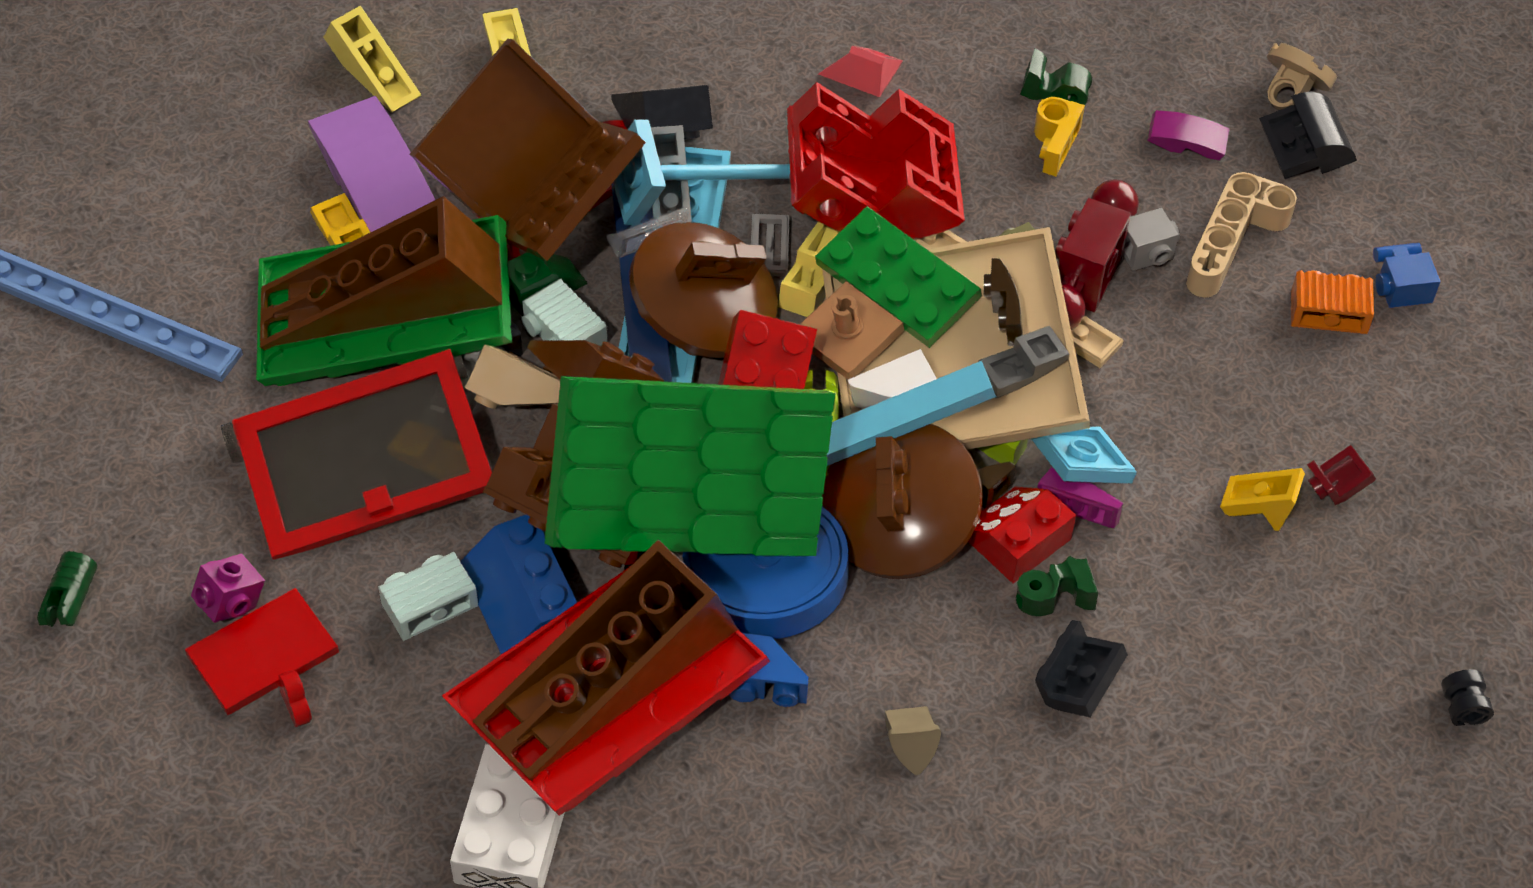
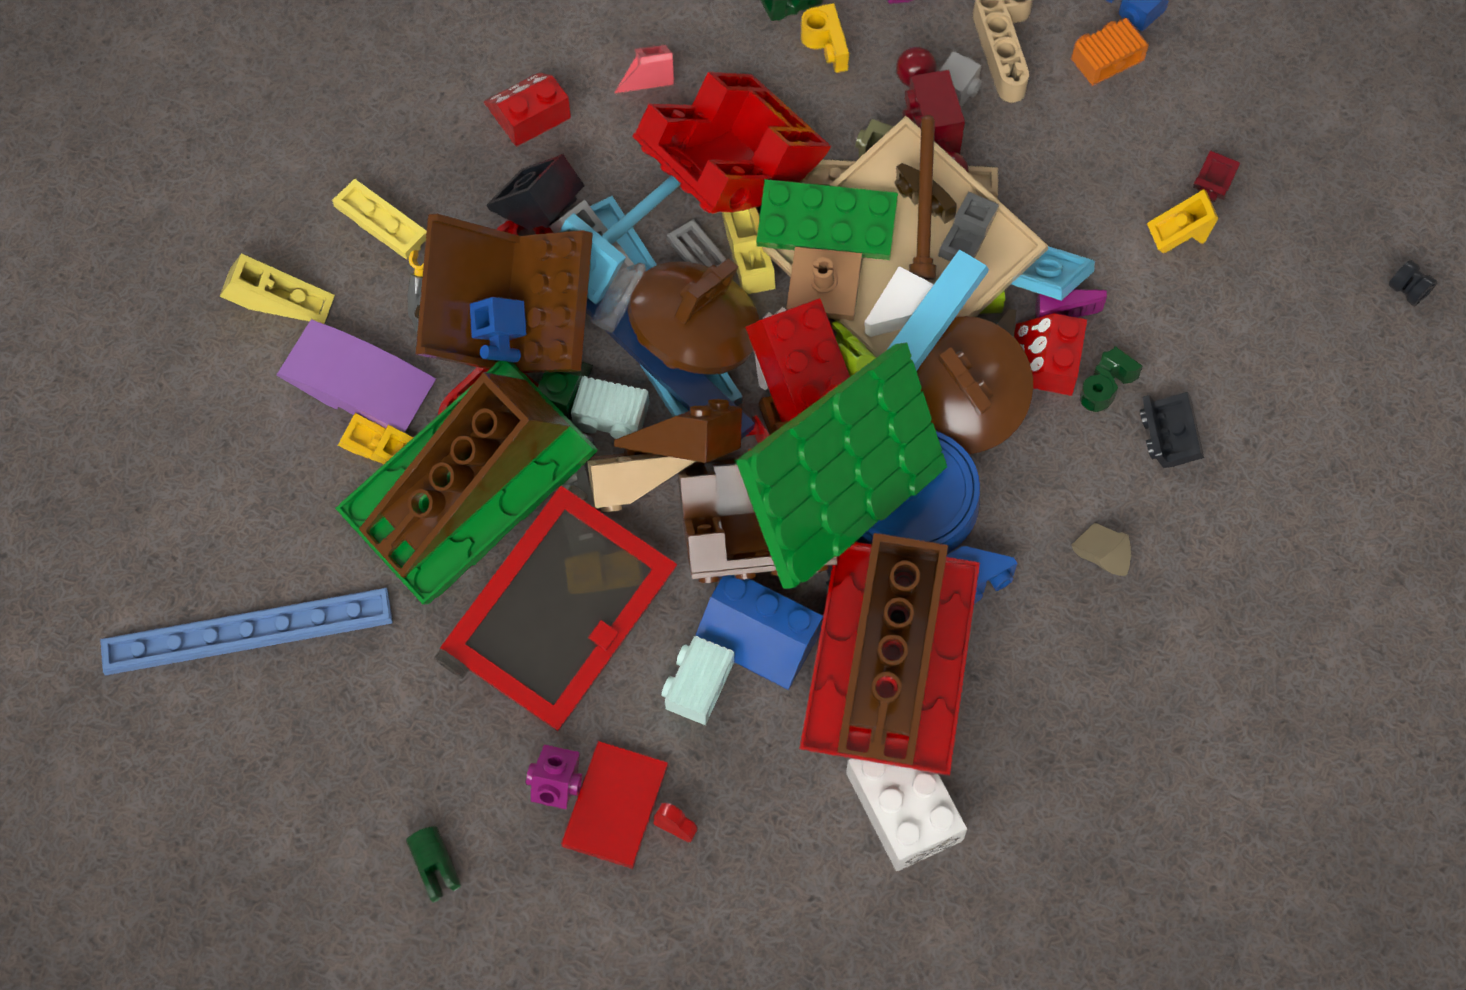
camera: 35 degrees left, 10 degrees up
none -> blue brick [470,297,526,362]
none -> red slope [484,73,571,147]
none -> reddish brown piece [909,115,937,280]

